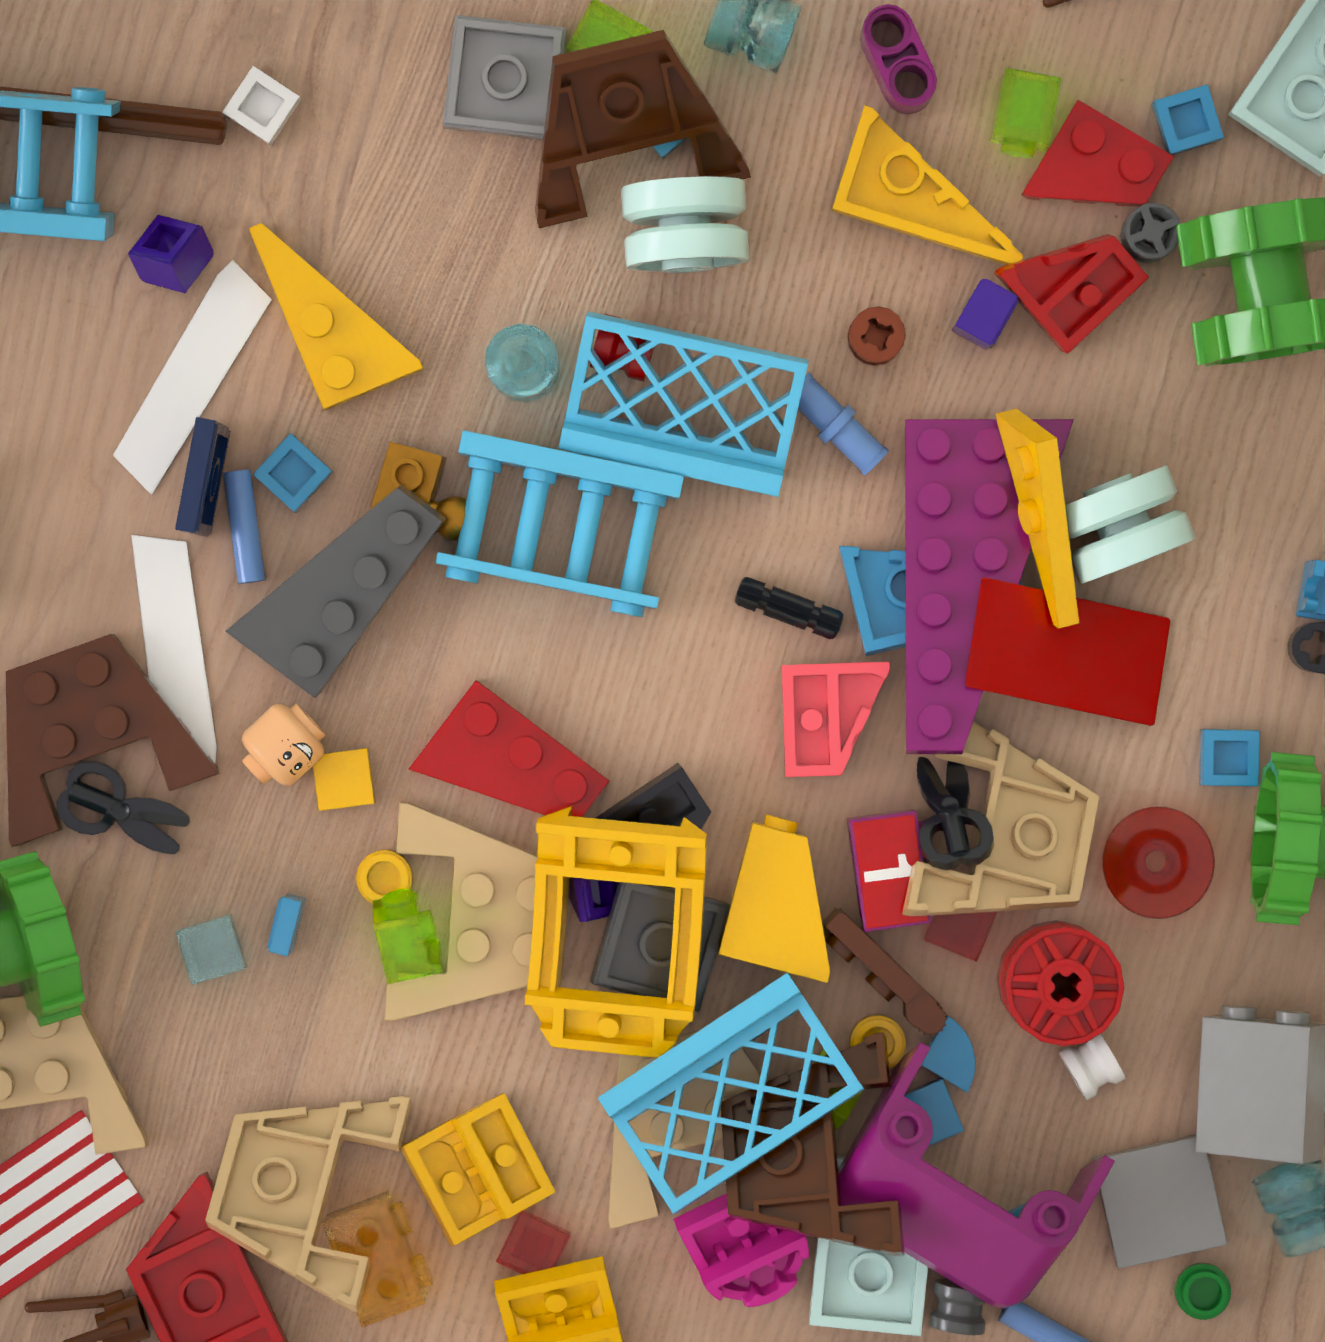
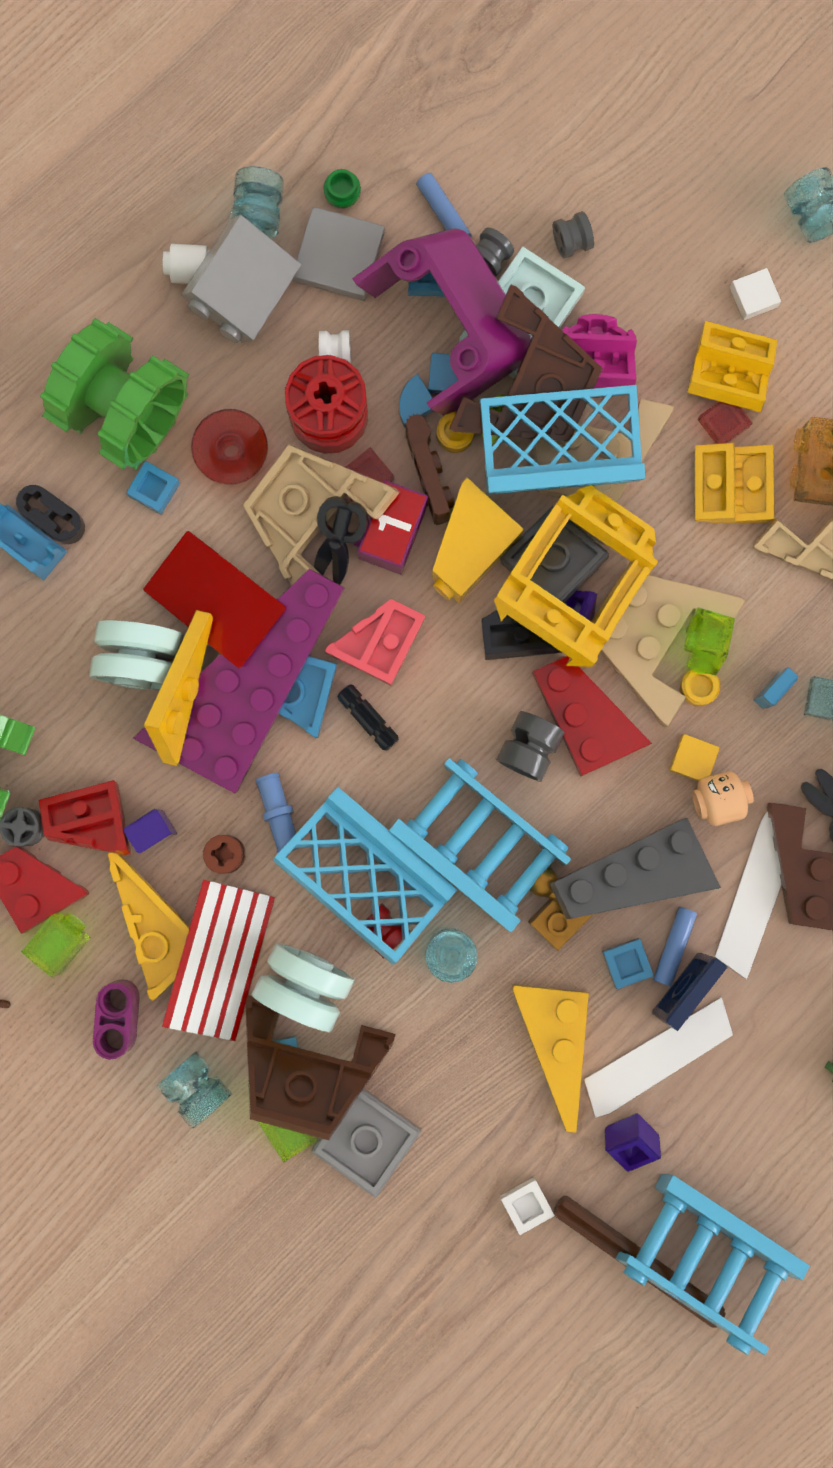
camera: 155 degrees left, 5 degrees down
none -> sticker [162,880,275,1041]
none -> dark grey wheel [496,711,565,782]

